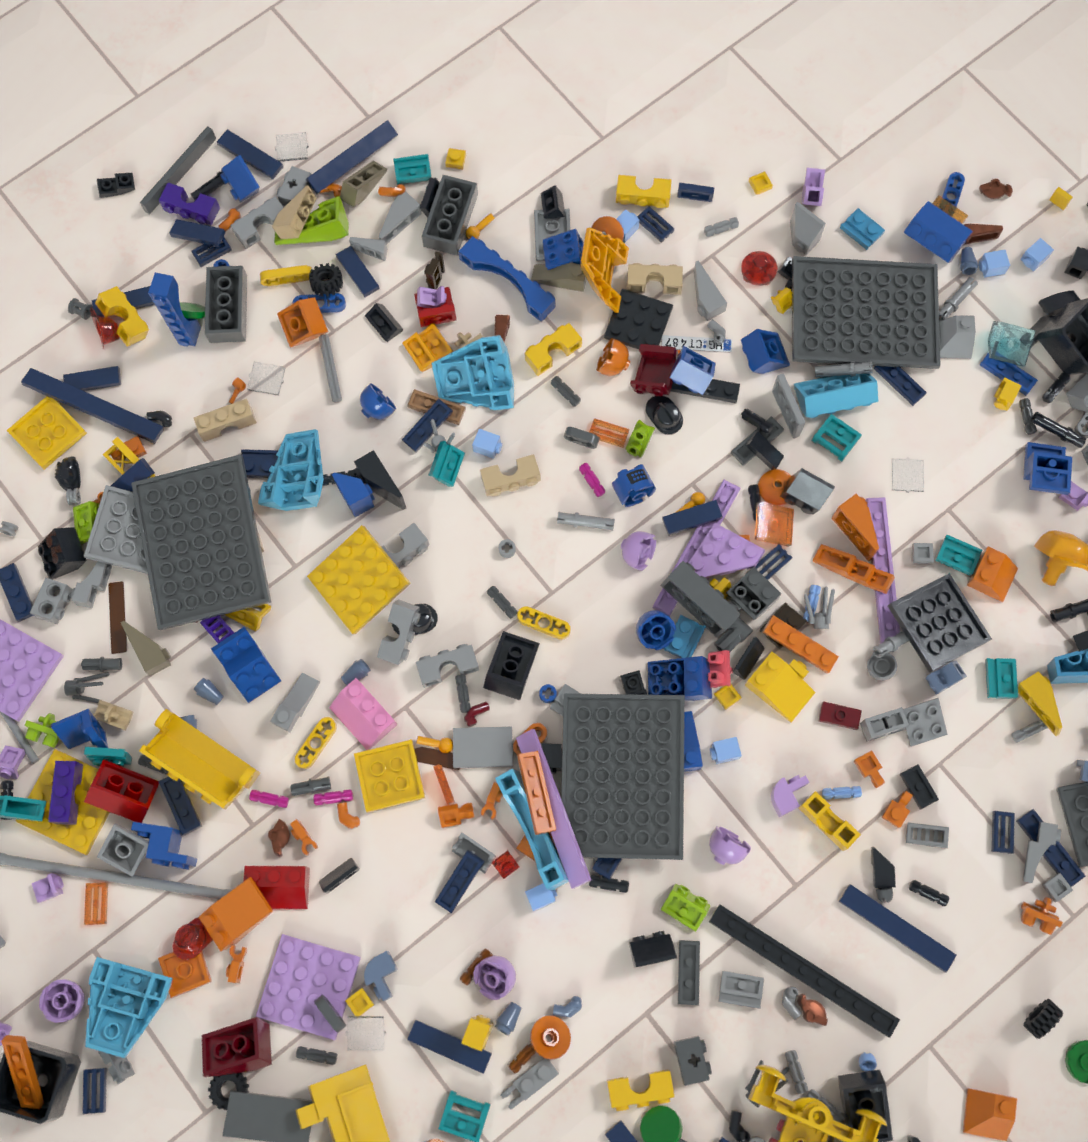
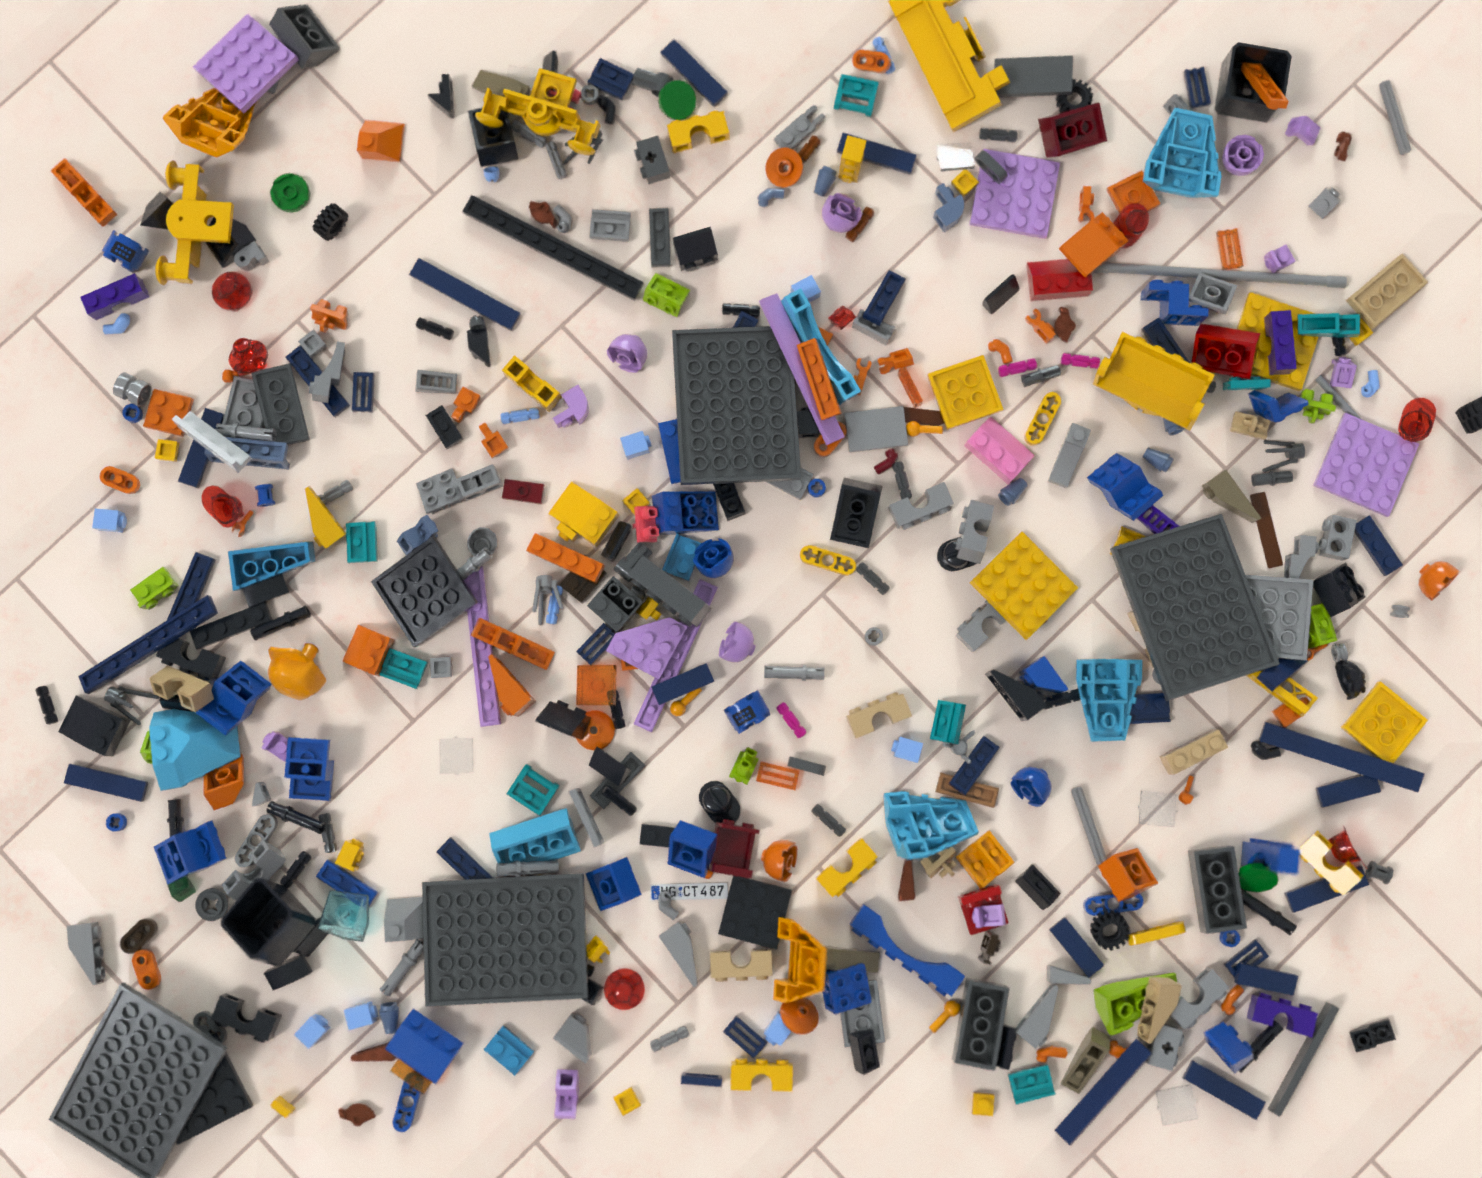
camera: 175 degrees right, 10 degrees up
none -> black pin [1242,890,1297,936]

